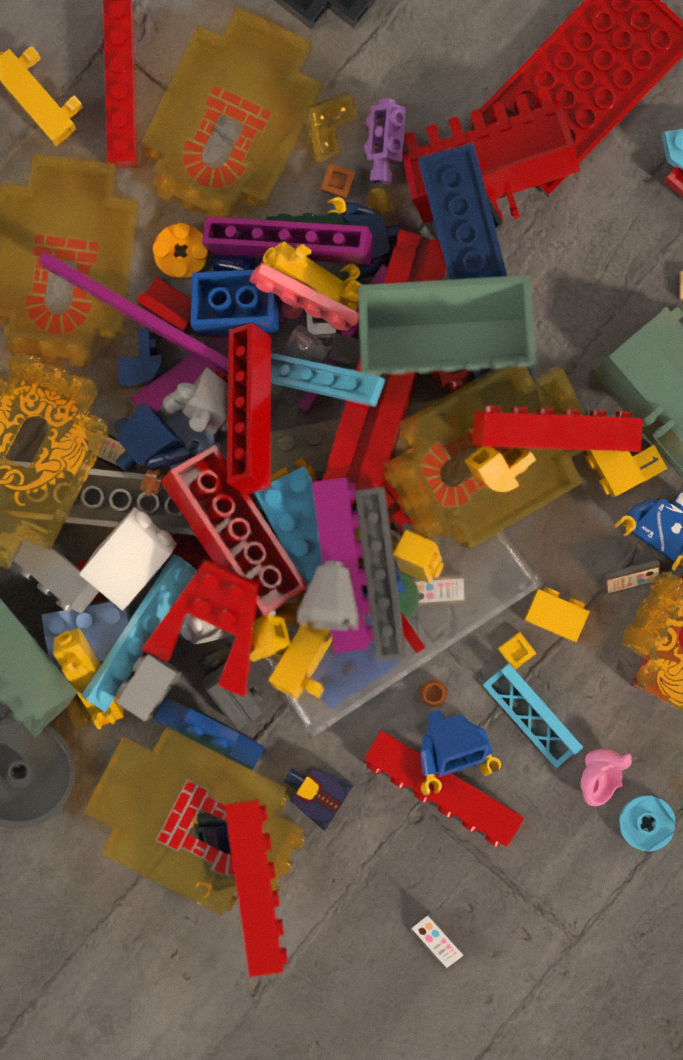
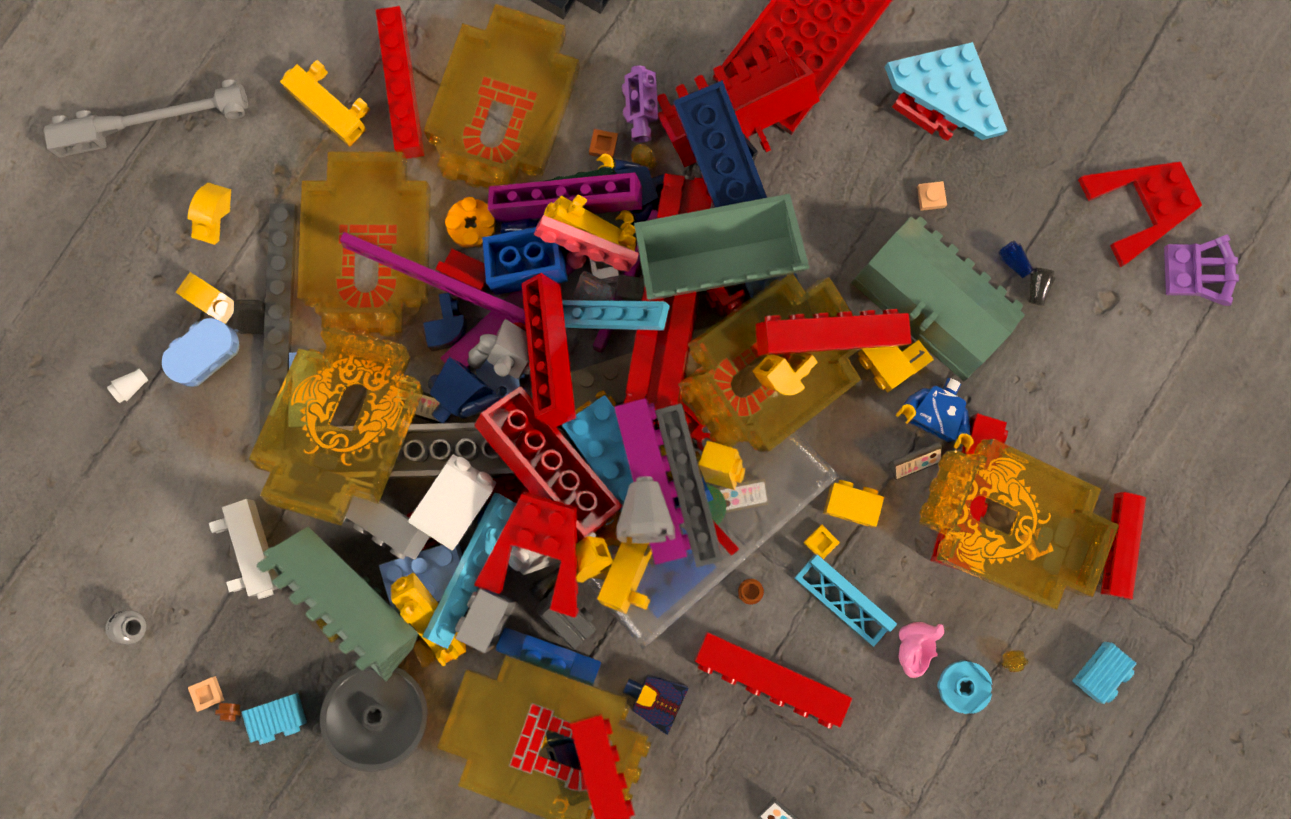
camera: 10 degrees left, 5 degrees down
dark orange plate [140,469,163,497] -> none
clear yellow plate [303,92,357,163] -> none
blue torso [420,710,501,795] -> none

